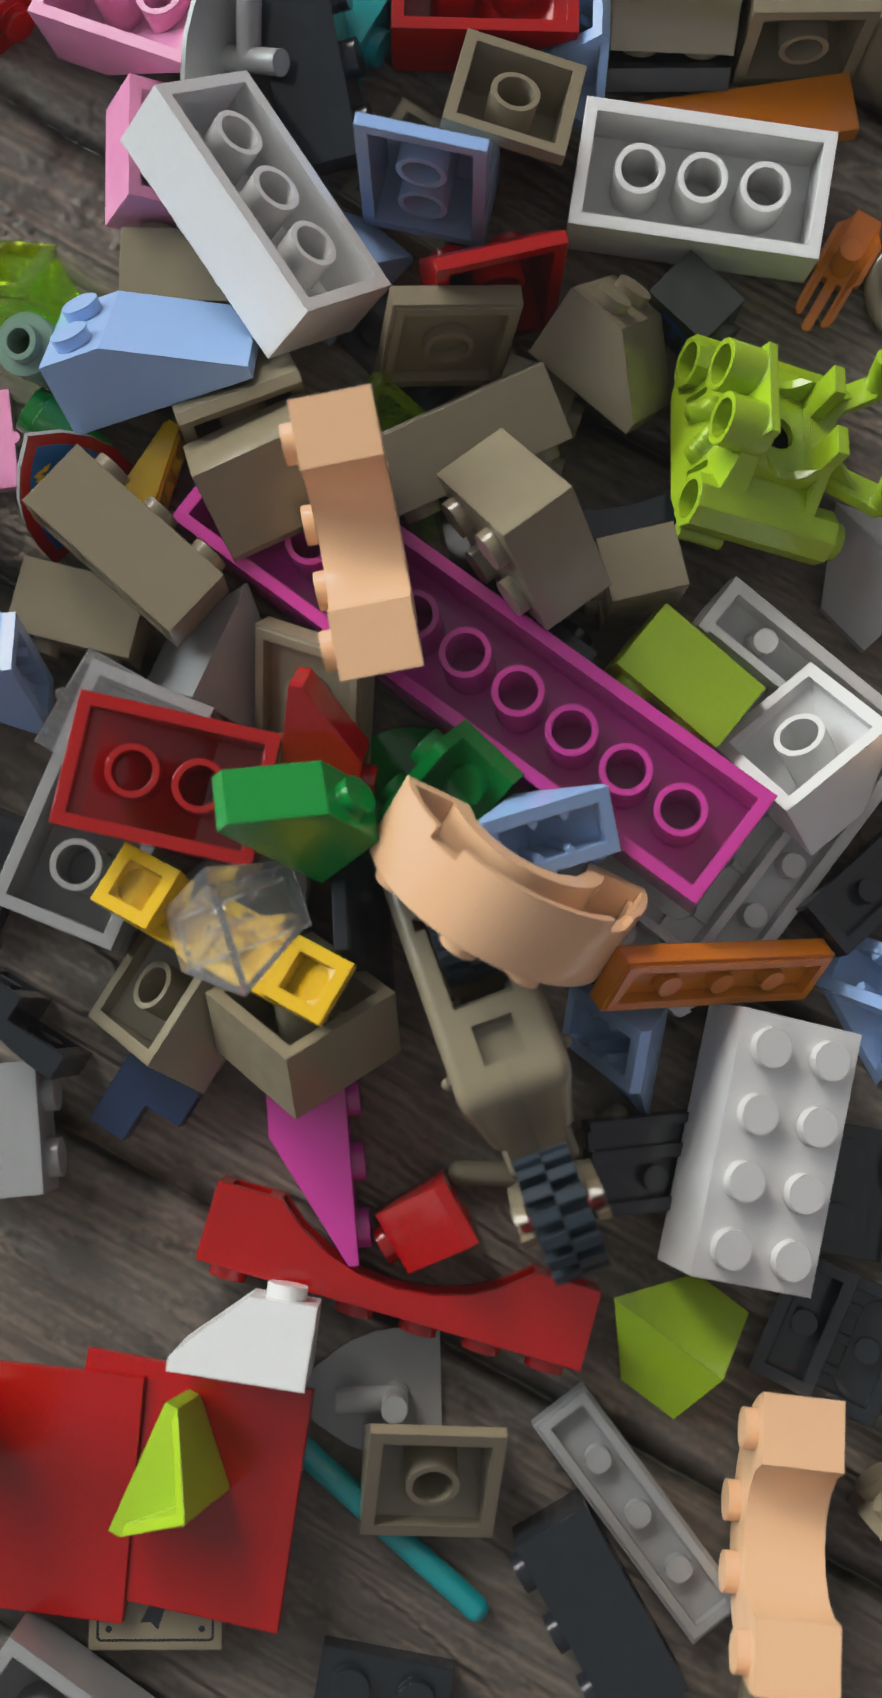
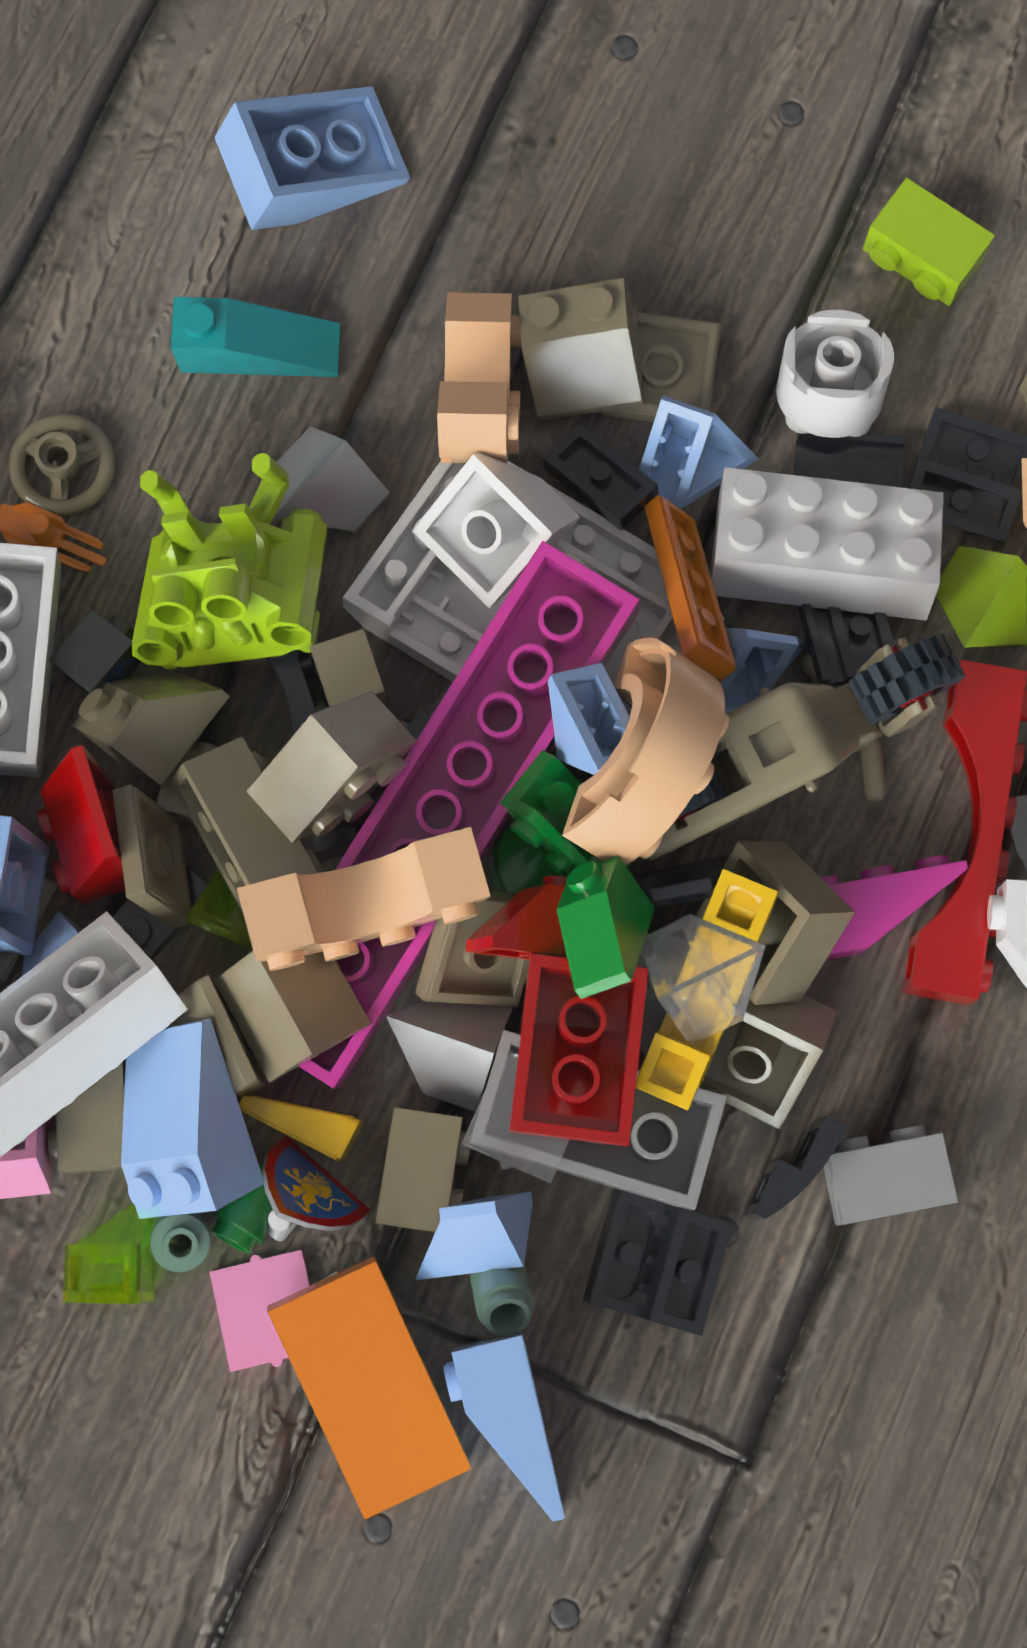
camera: 90 degrees left, 5 degrees down
dark tan brick [22,444,229,647] -> none
dark blue piece [89,1052,206,1141] -> none
red slope [372,1169,479,1274] -> none
lime brick [603,603,765,749] -> none

